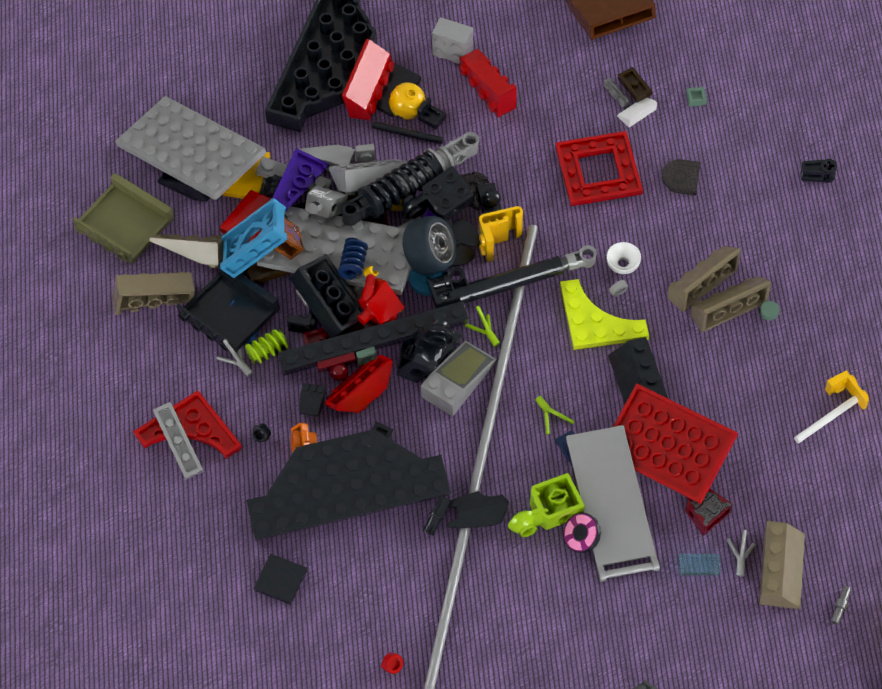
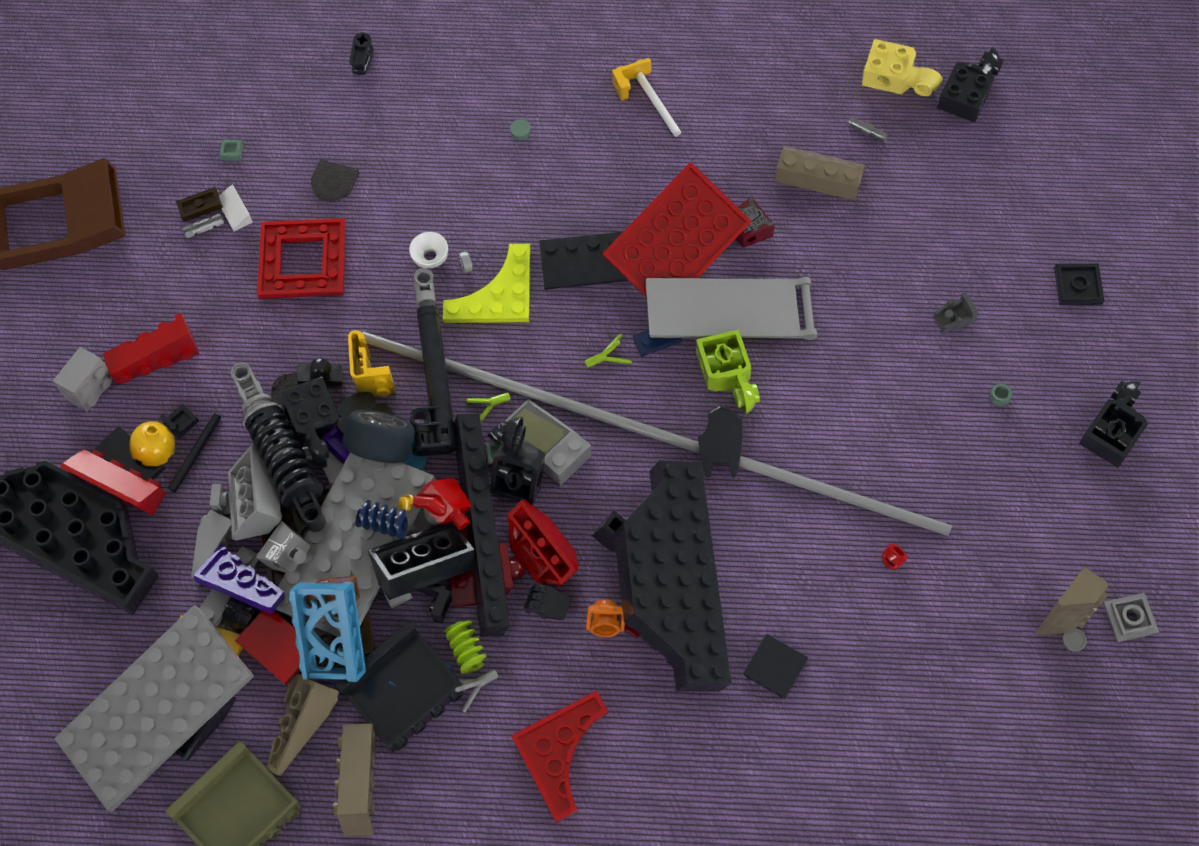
camera: 80 degrees left, 5 degrees up
light grey plate [153,402,204,480] -> none
black plate [252,423,271,442] -> none
sand green tile [356,346,376,366] -> none
black axle [422,496,450,536] -> none
tile [563,513,601,553] -> none
dark tan slope [667,246,741,312] -> none
clear light blue tile [679,554,720,575] -> none
dark tan slope [690,276,771,333] -> none
light grey plant [726,530,756,576] -> none

